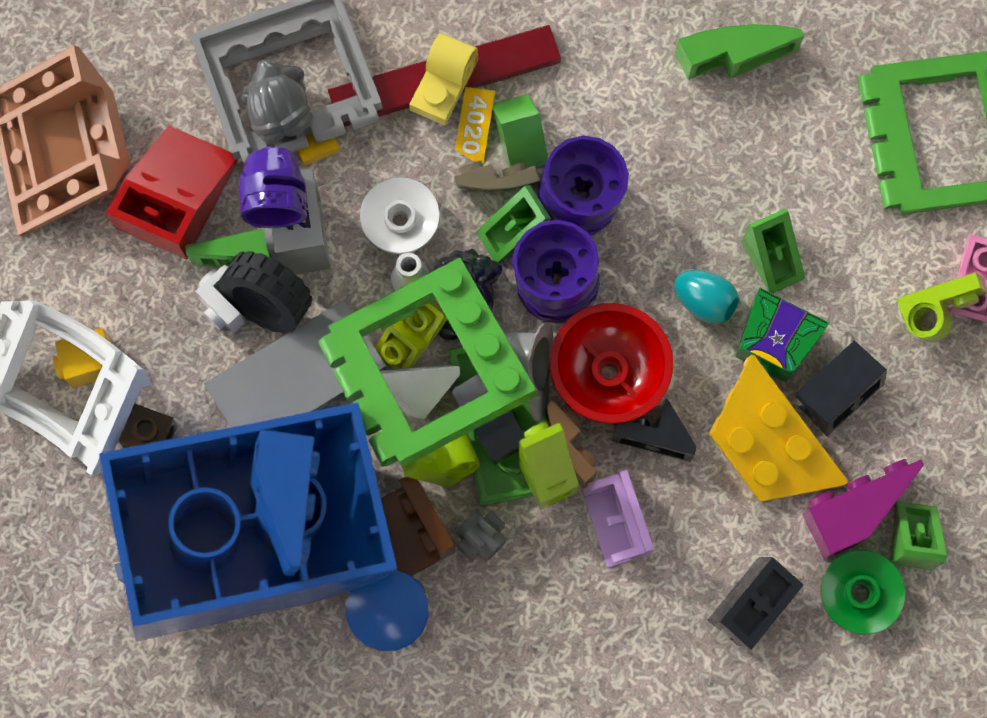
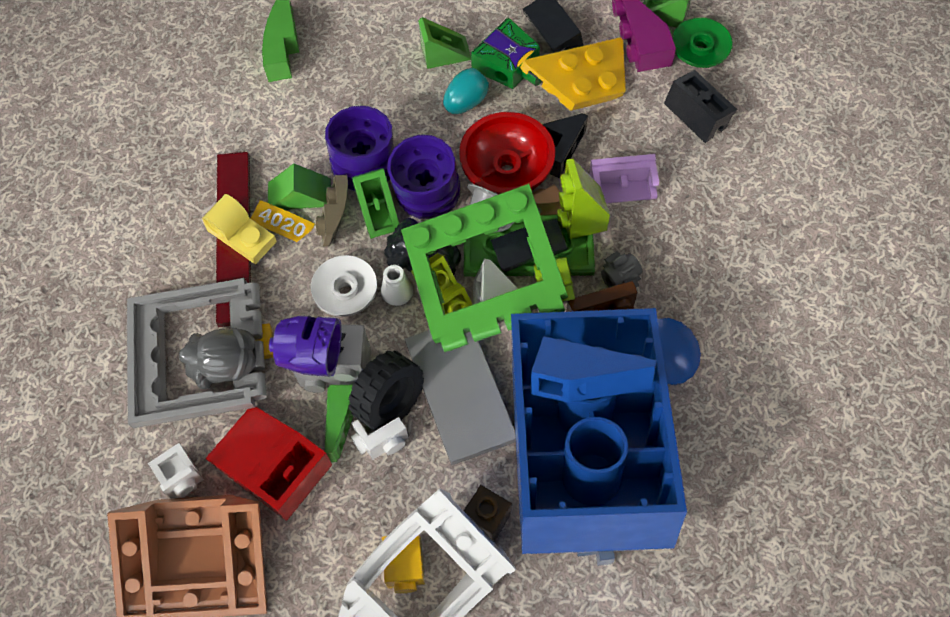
camera: 75 degrees left, 10 degrees down
none -> white bracket [148,443,204,499]

